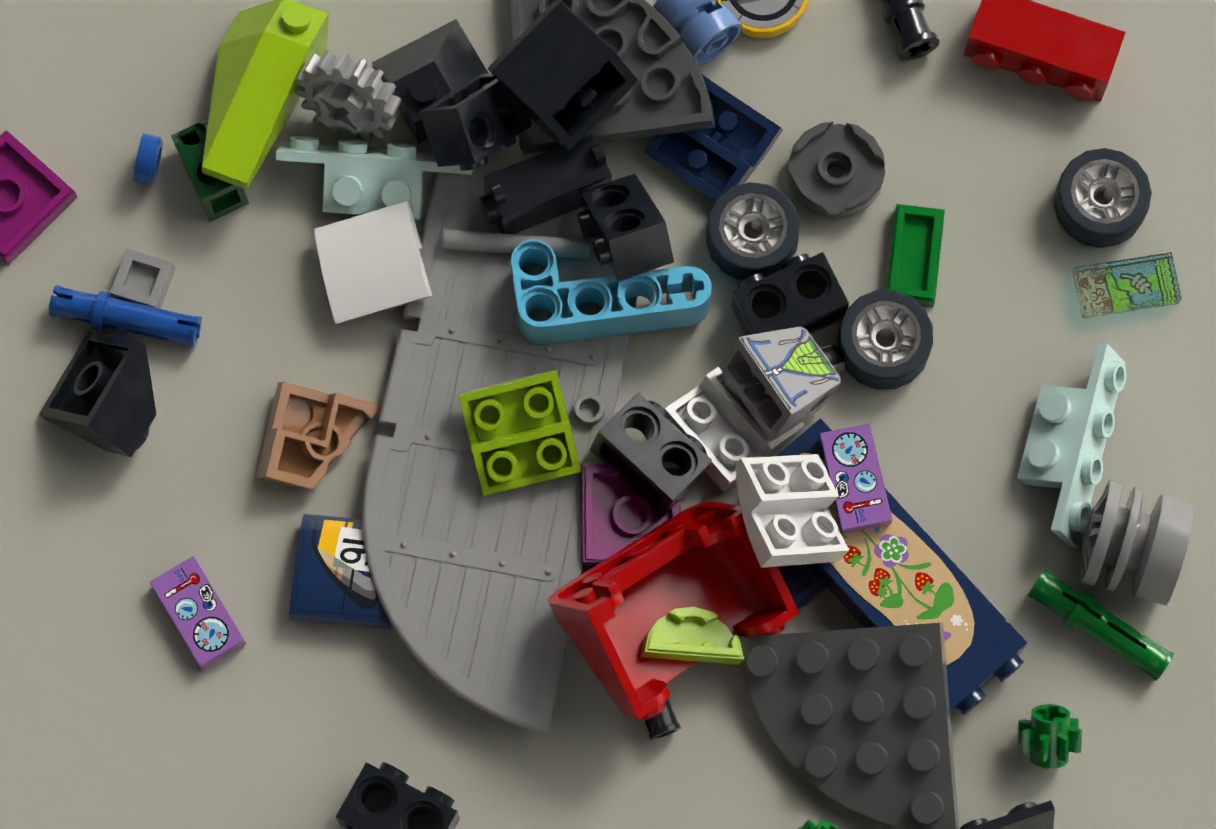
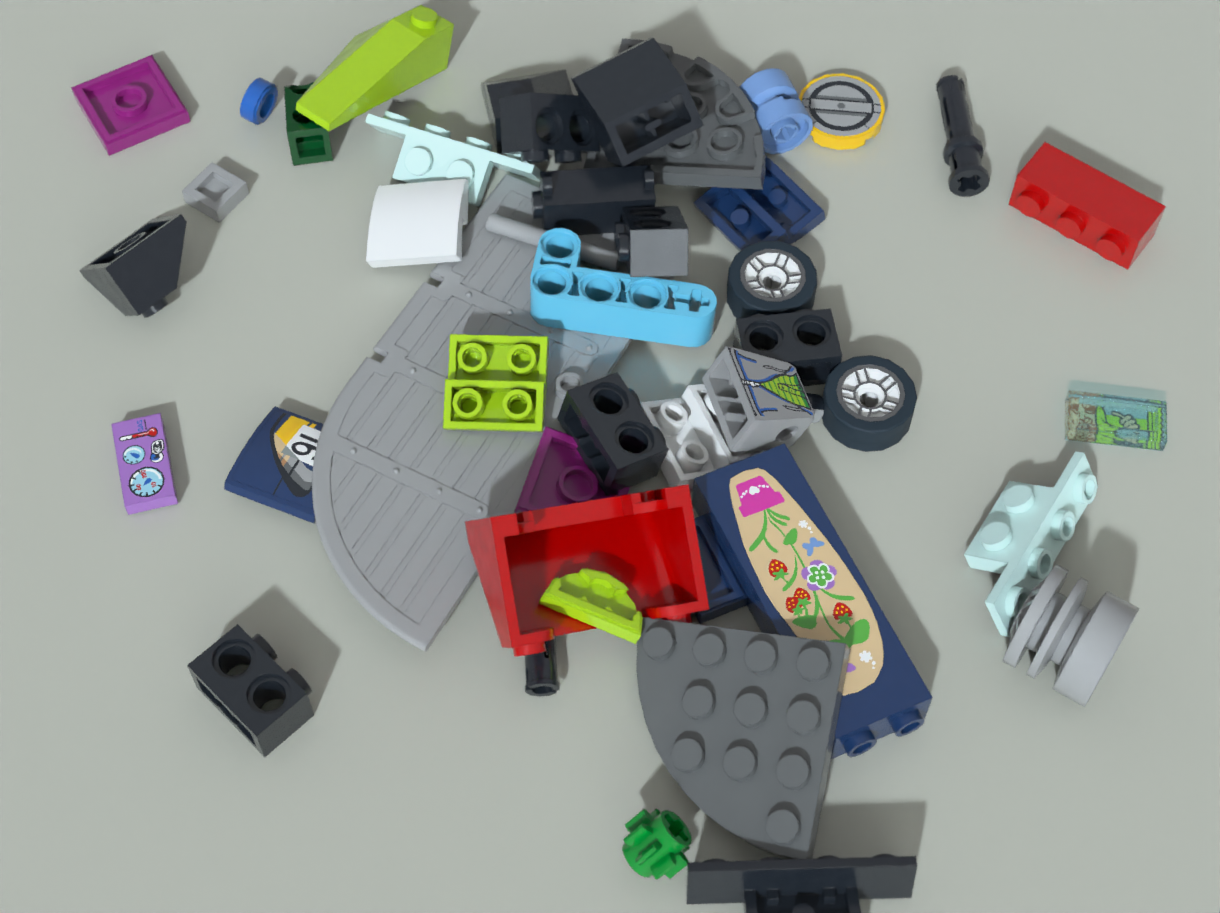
camera: 15 degrees right, 15 degrees down
blue pin [49,285,202,348] -> none
medium nougat slope [255,381,378,490] -> none
light grey gear [295,50,402,142] -> none
white slope [736,454,849,568] -> none
dark grey plate [787,122,885,218] -> none
medium lavender tile [819,423,892,534] -> none
green tile [886,204,945,307] -> none
green gear [1018,704,1082,768] -> none
green pin [1027,568,1175,681] -> none
wheel [1054,148,1152,248] -> none

